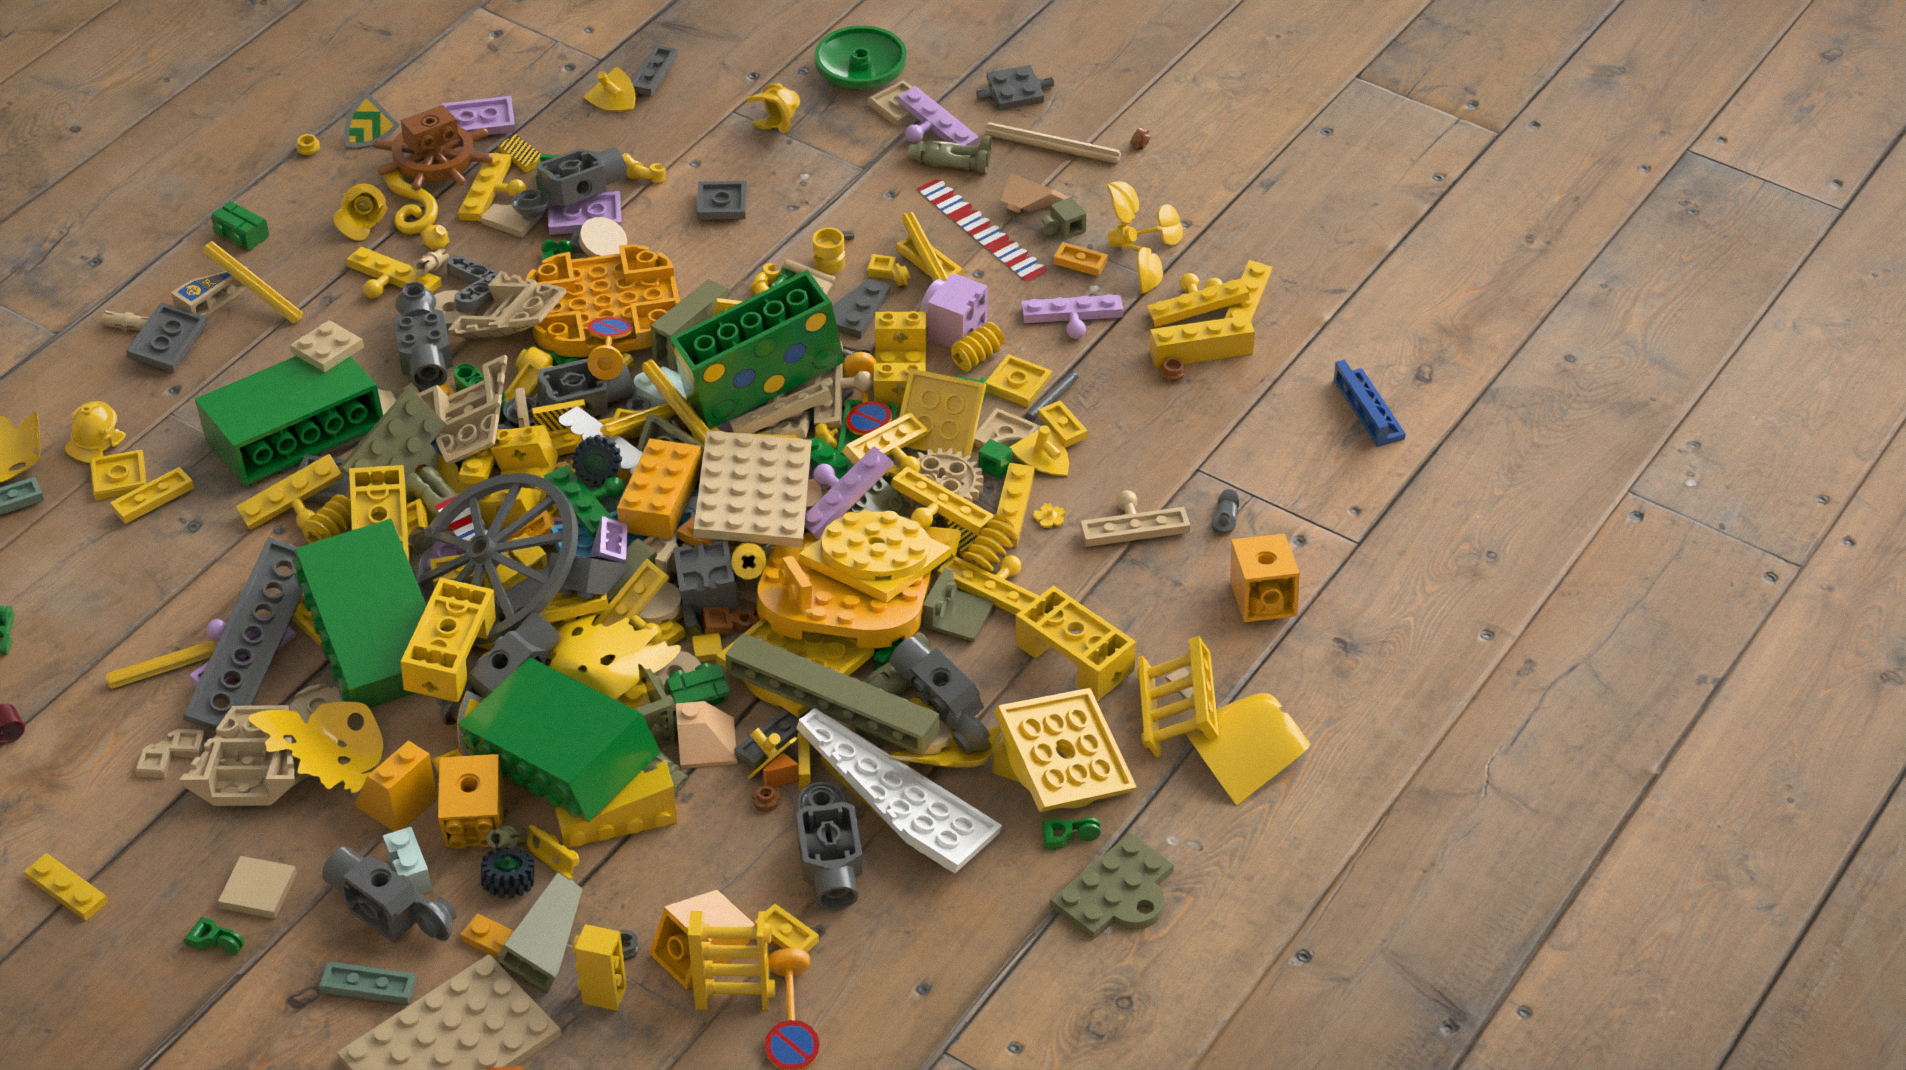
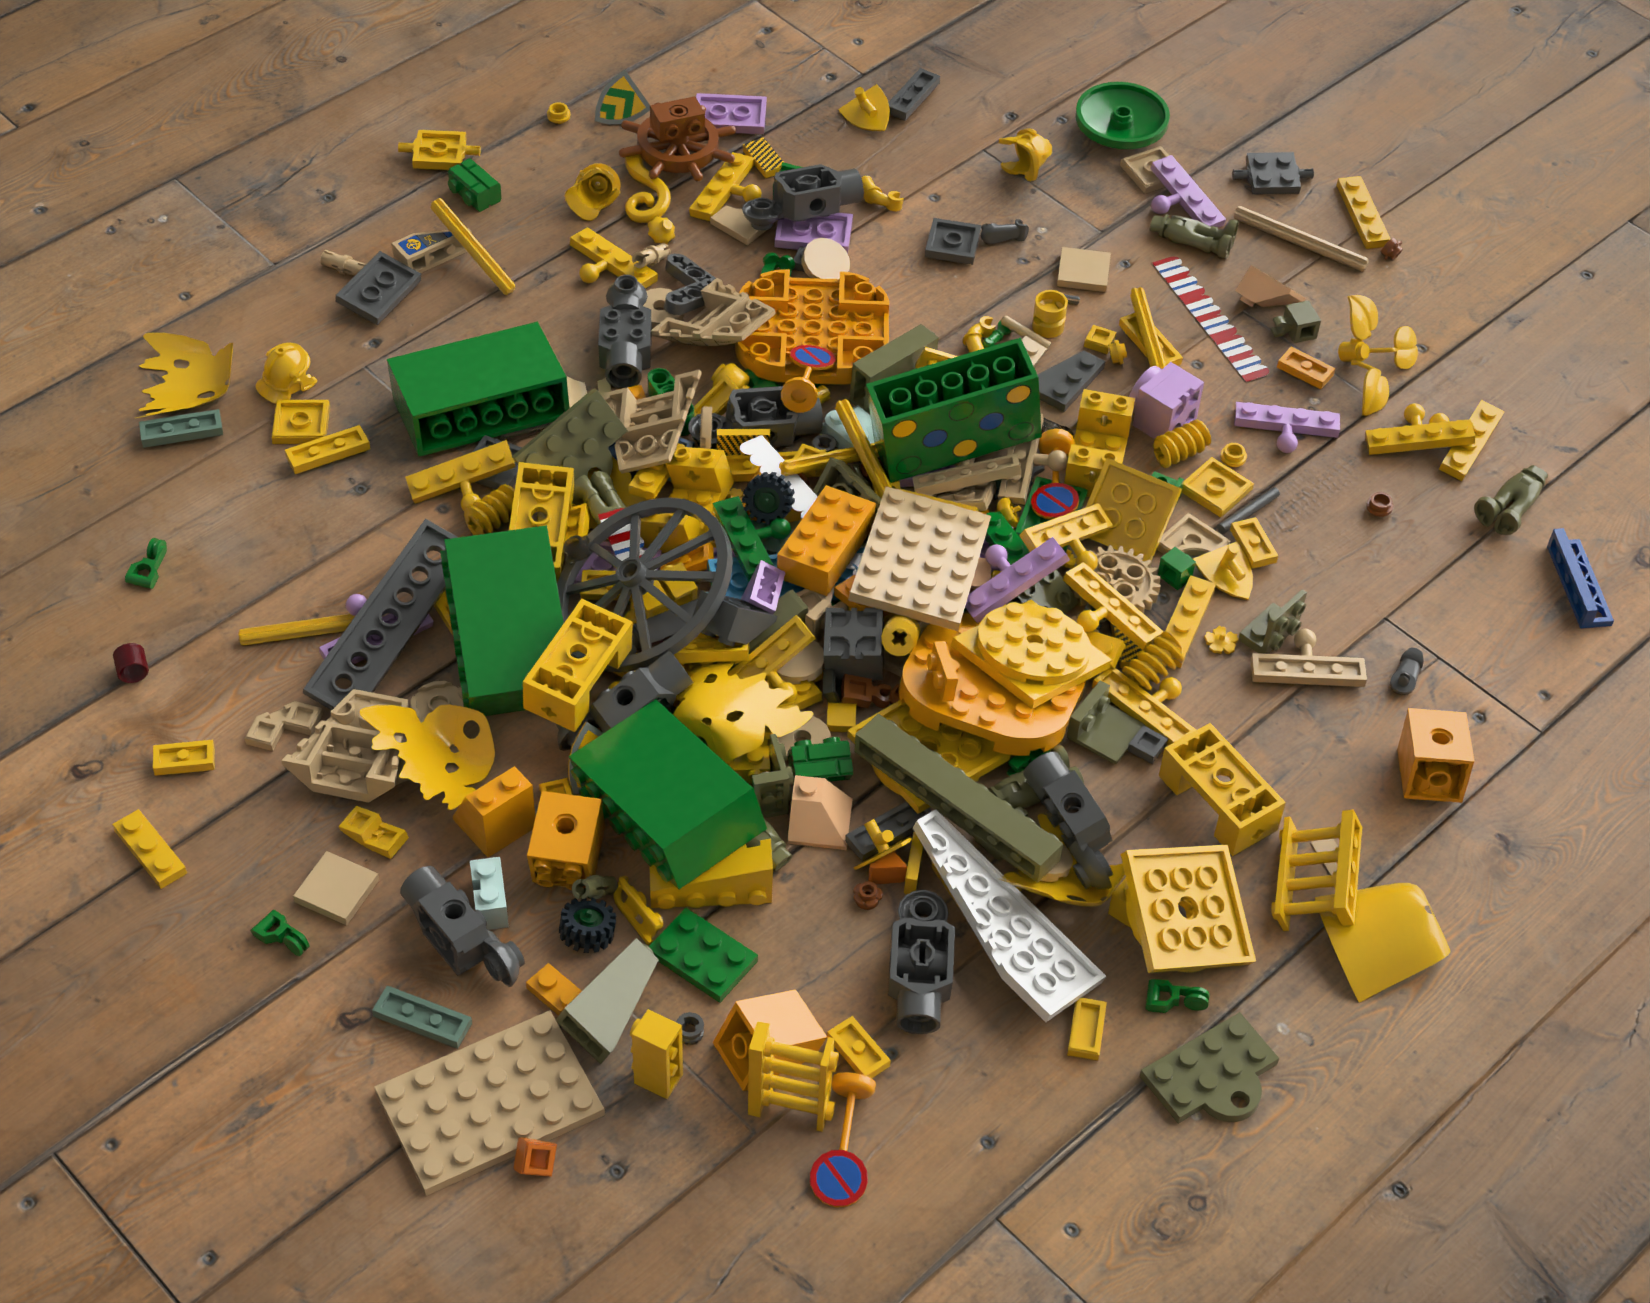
camera: 10 degrees right, 5 degrees up
tan plate [290,320,364,372] -> none
yellow brick [1149,315,1255,369] -> none
none -> yellow plate [153,740,215,776]
none -> yellow slope [338,806,409,859]
none -> yellow plate [398,130,481,170]
none -> green plate [649,907,758,1003]
none -> dark grey piece [980,219,1029,244]
none -> tan tile [1057,247,1111,292]
none -> yellow tile [1067,998,1107,1061]
none -> dark grey plate [1127,725,1168,764]
none -> yellow plate [1220,443,1247,467]
none -> olive bracket [1239,589,1307,654]
none -> yellow plate [1336,176,1390,249]
none -> olive piece [1474,465,1548,535]

